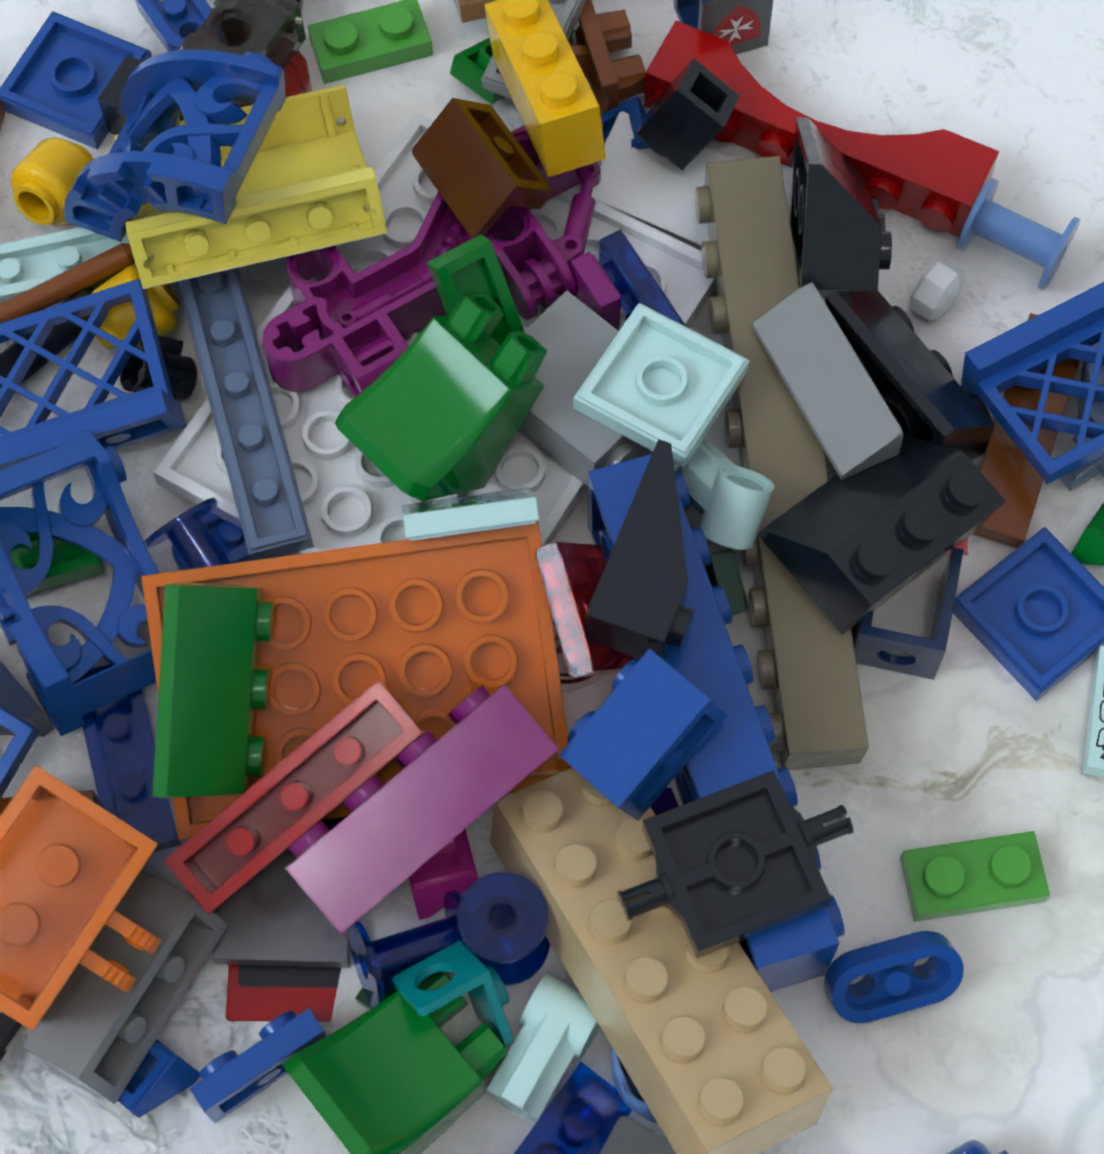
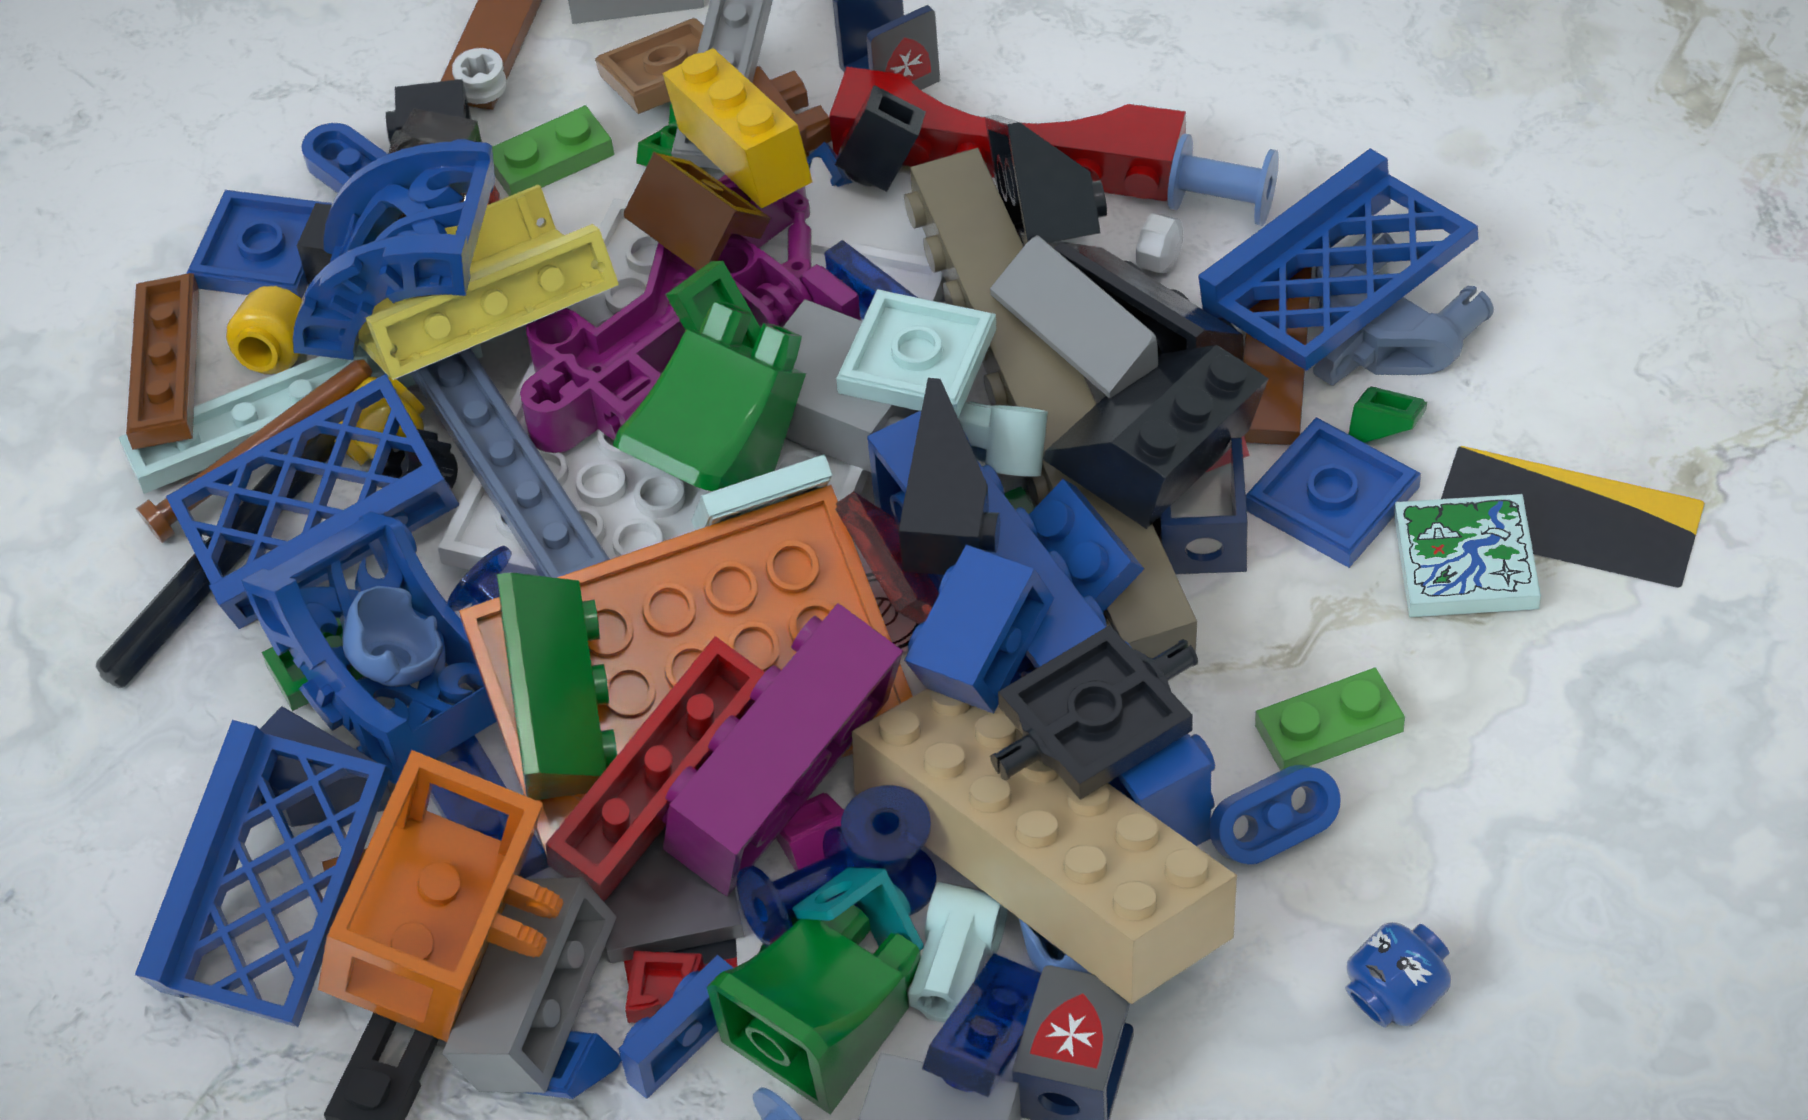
camera: 10 degrees left, 15 degrees down
none -> medium blue hair [342,586,443,687]
none -> red tile [625,951,704,1023]
none -> blue plate [1029,479,1144,612]

